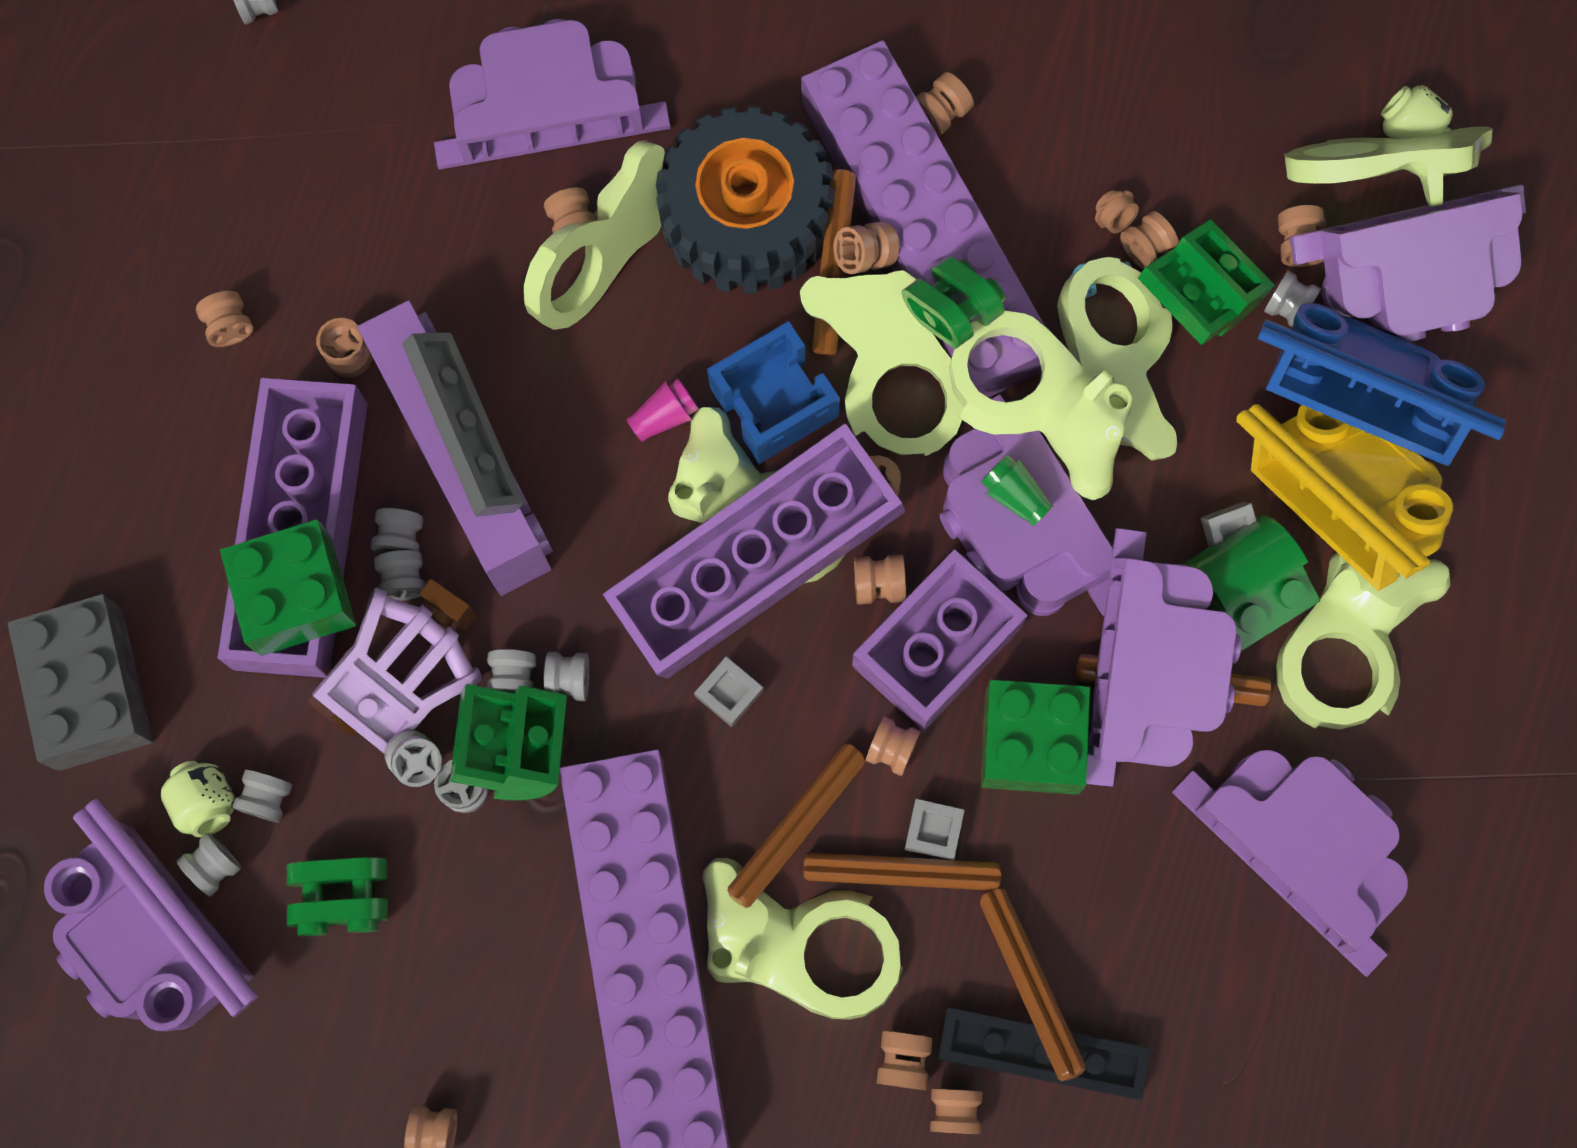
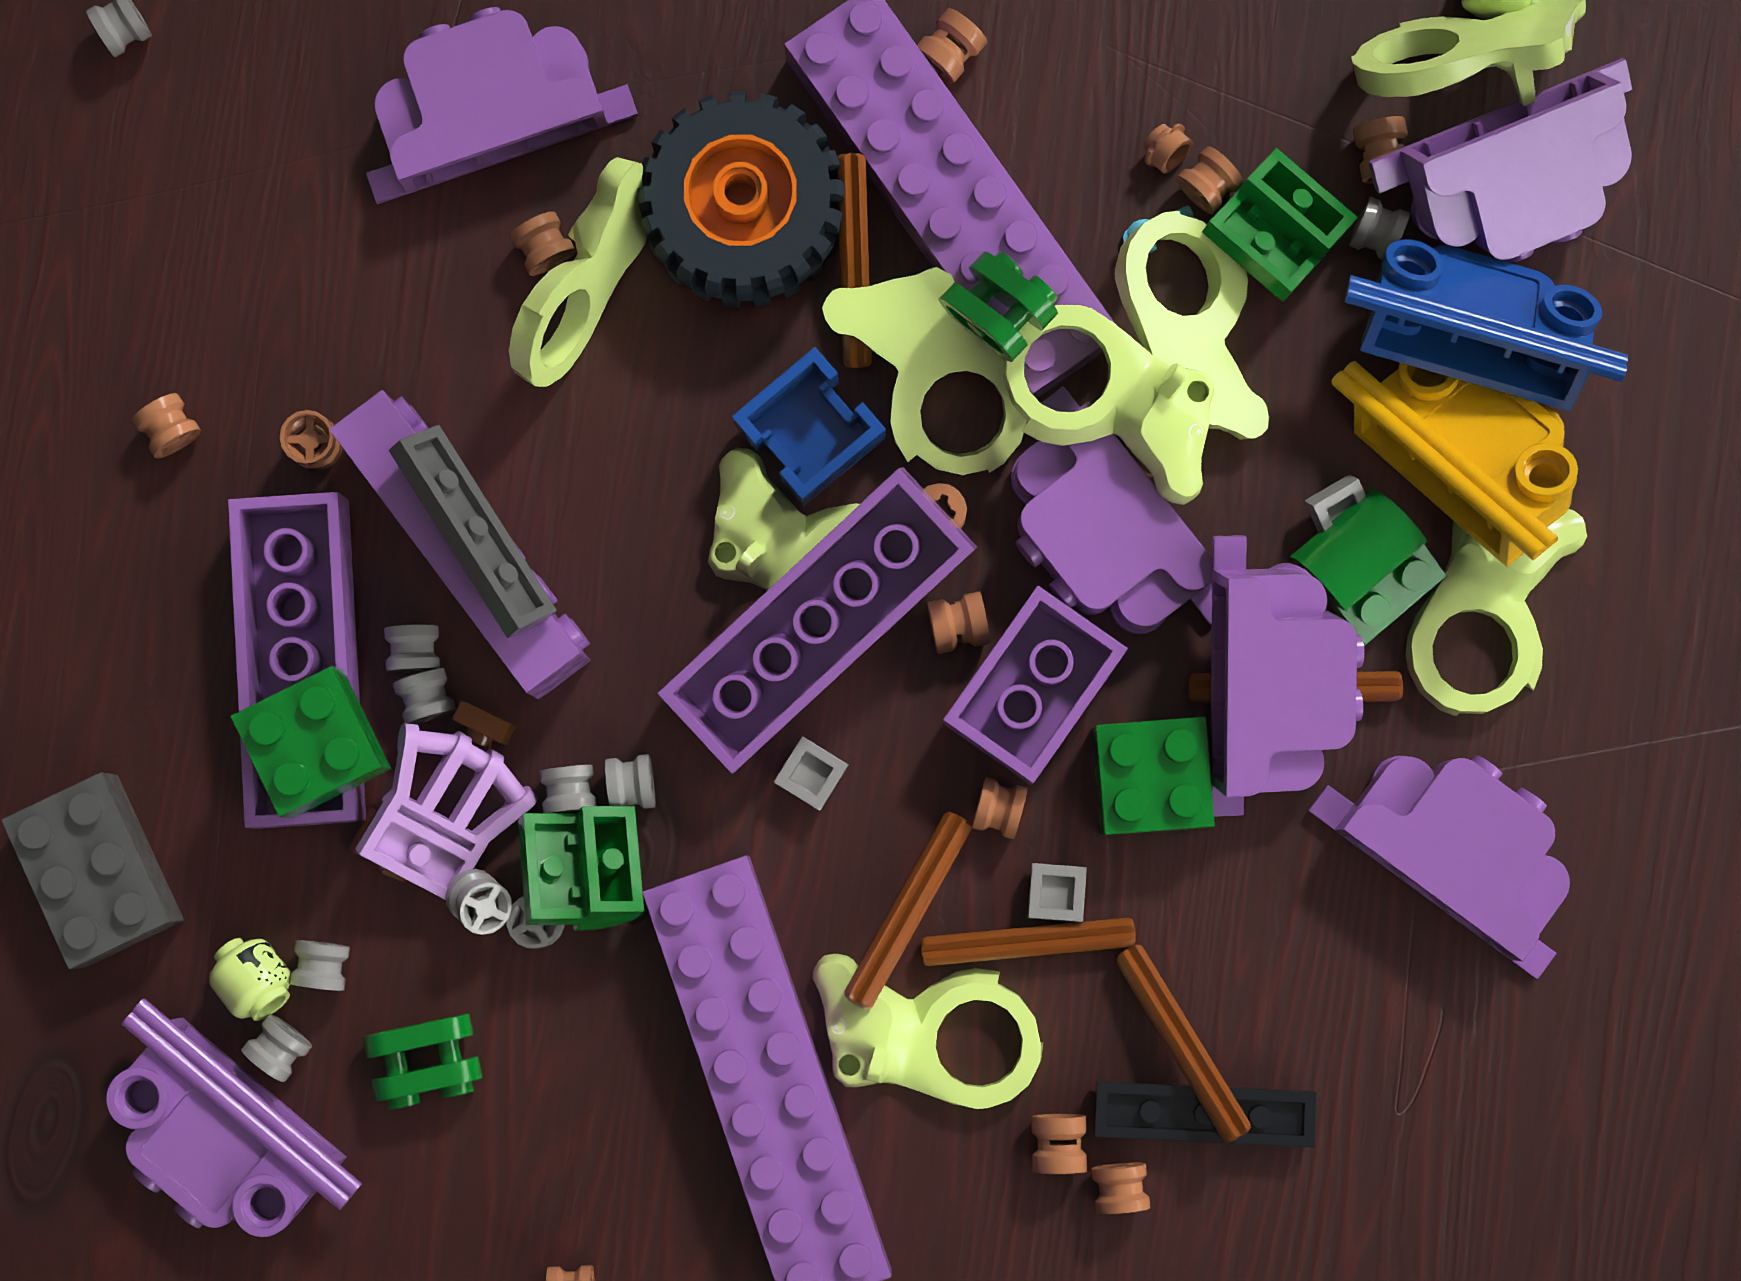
camera: 10 degrees left, 10 degrees up
dark pink cone [626,378,699,442] -> none
nougat wheel [833,221,900,274] -> none
green cone [980,454,1053,527] -> none

